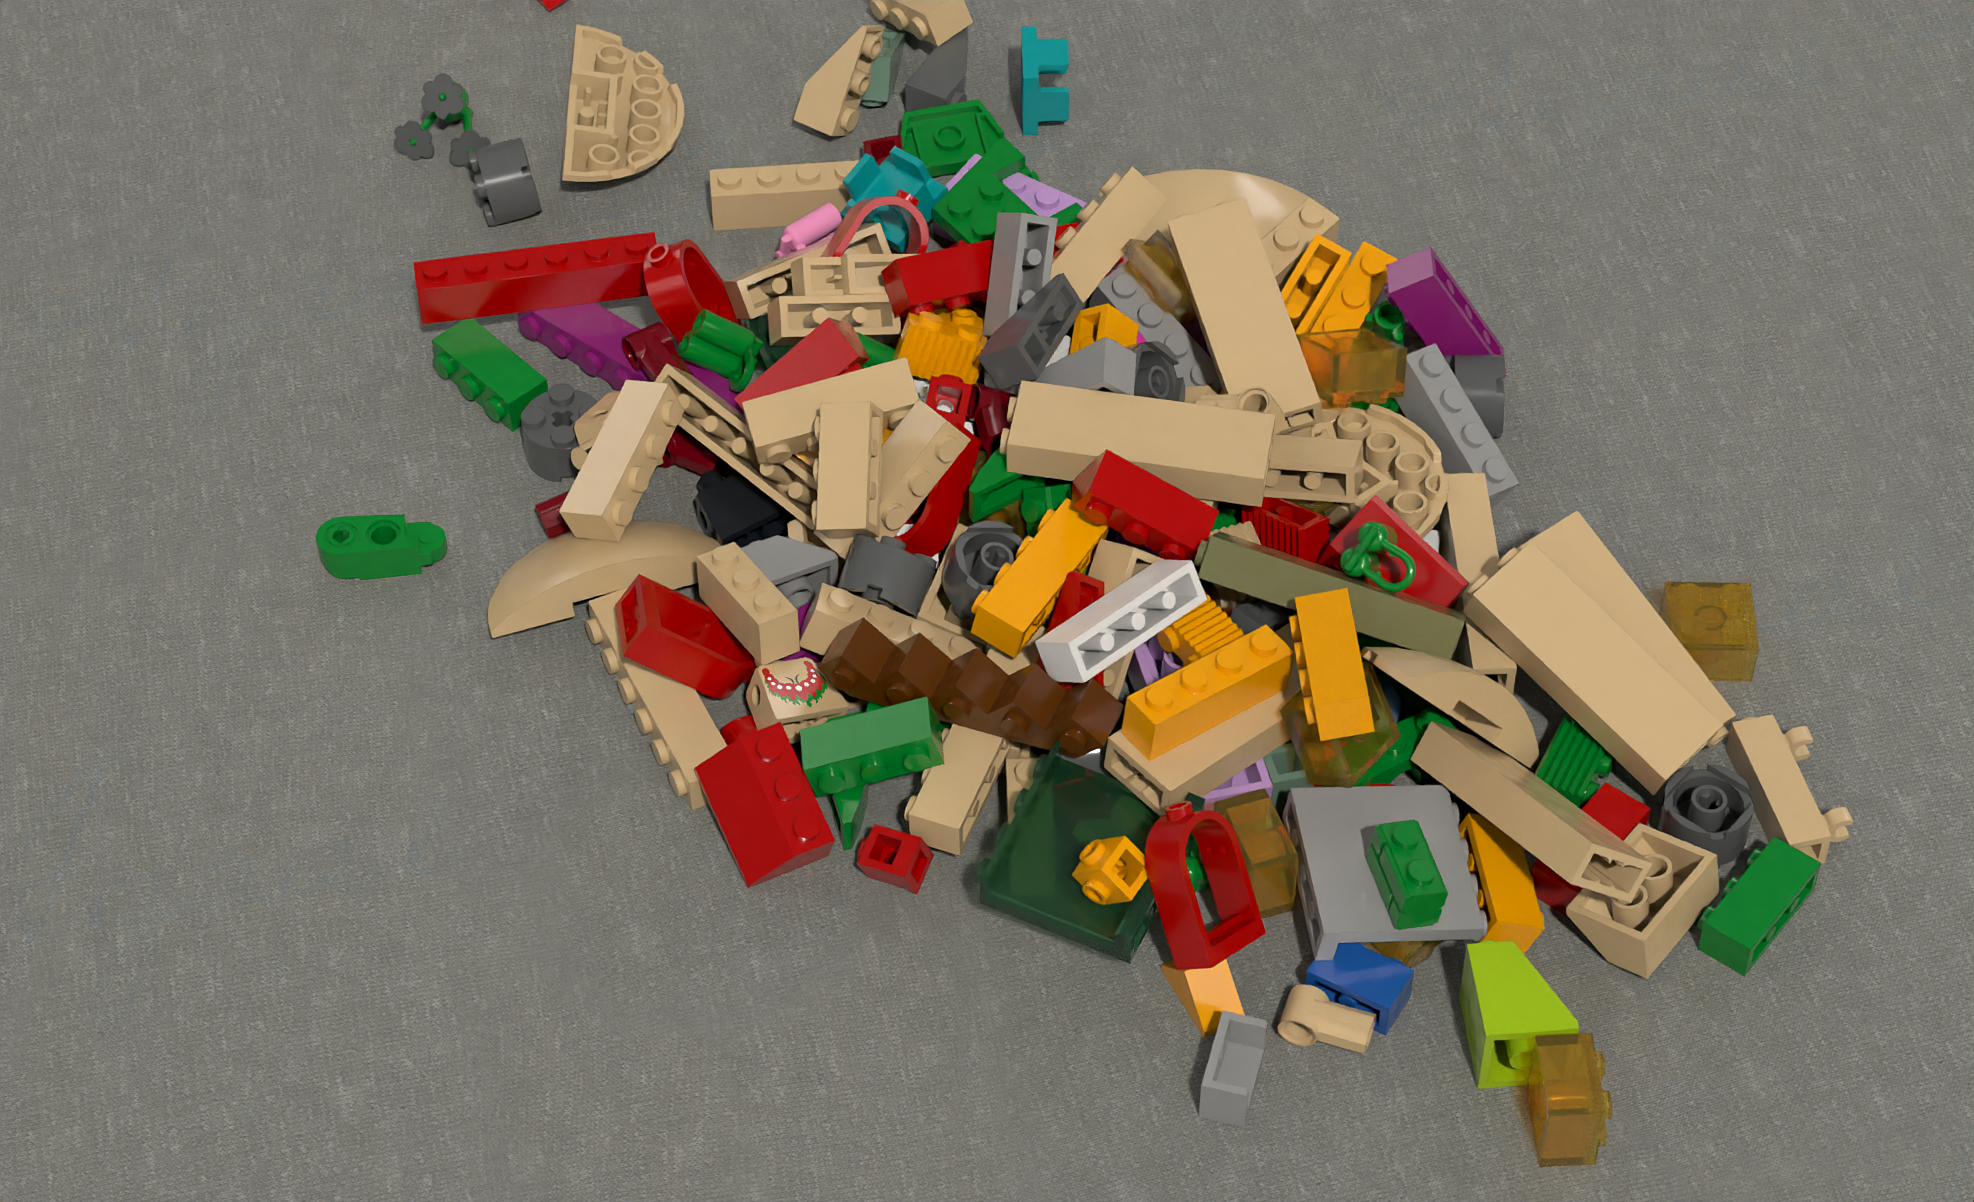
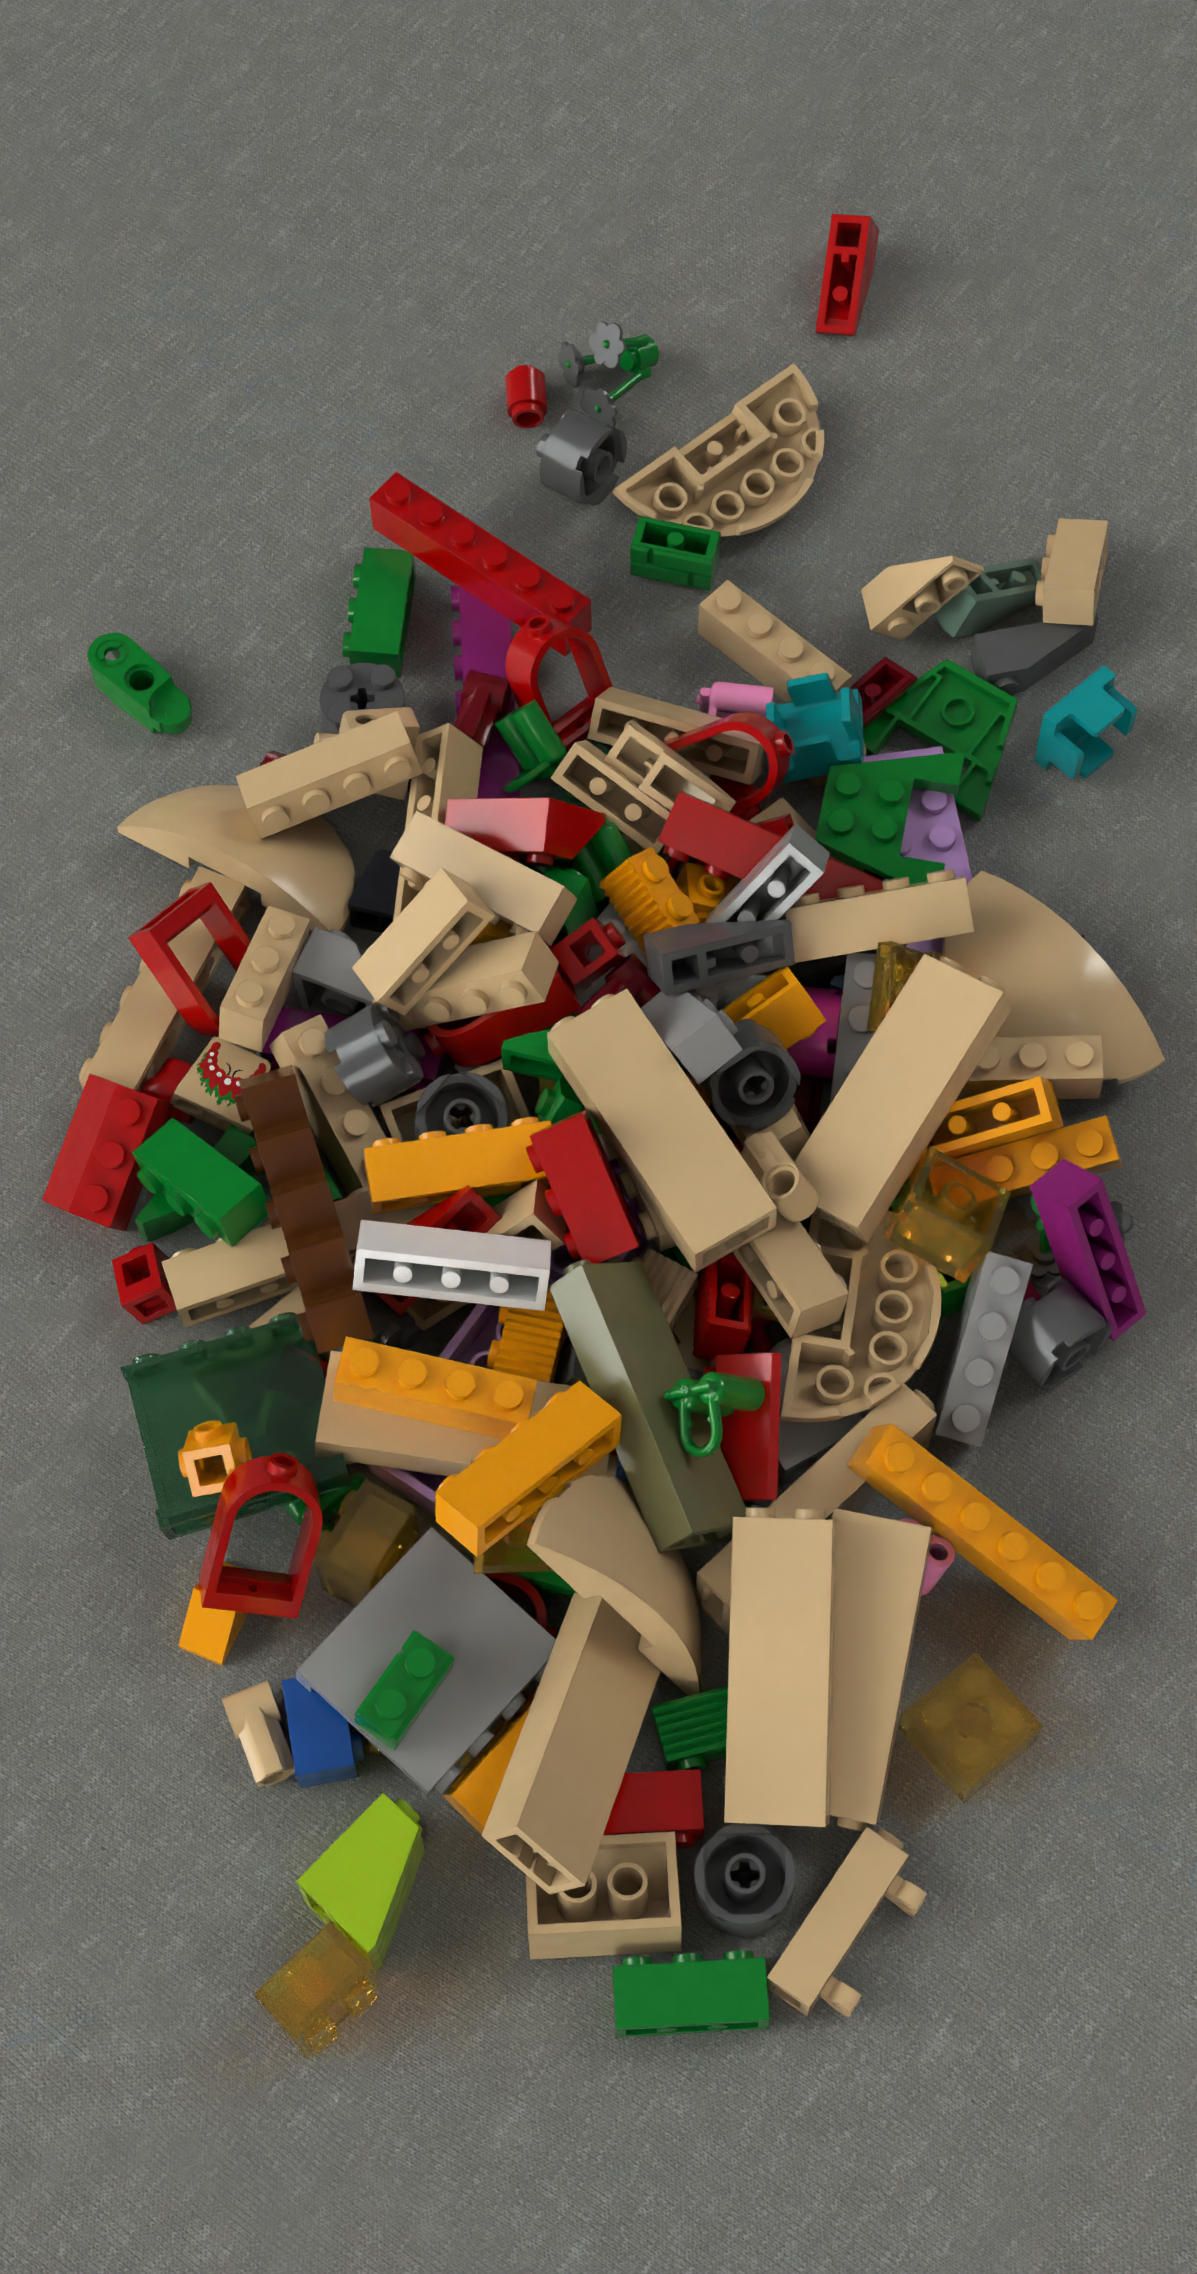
camera: 50 degrees right, 15 degrees up
light grey panel [1199,1011,1268,1127] -> none
none -> red brick [505,365,547,428]
none -> green brick [630,516,721,591]
none -> light orange brick [846,1423,1118,1640]

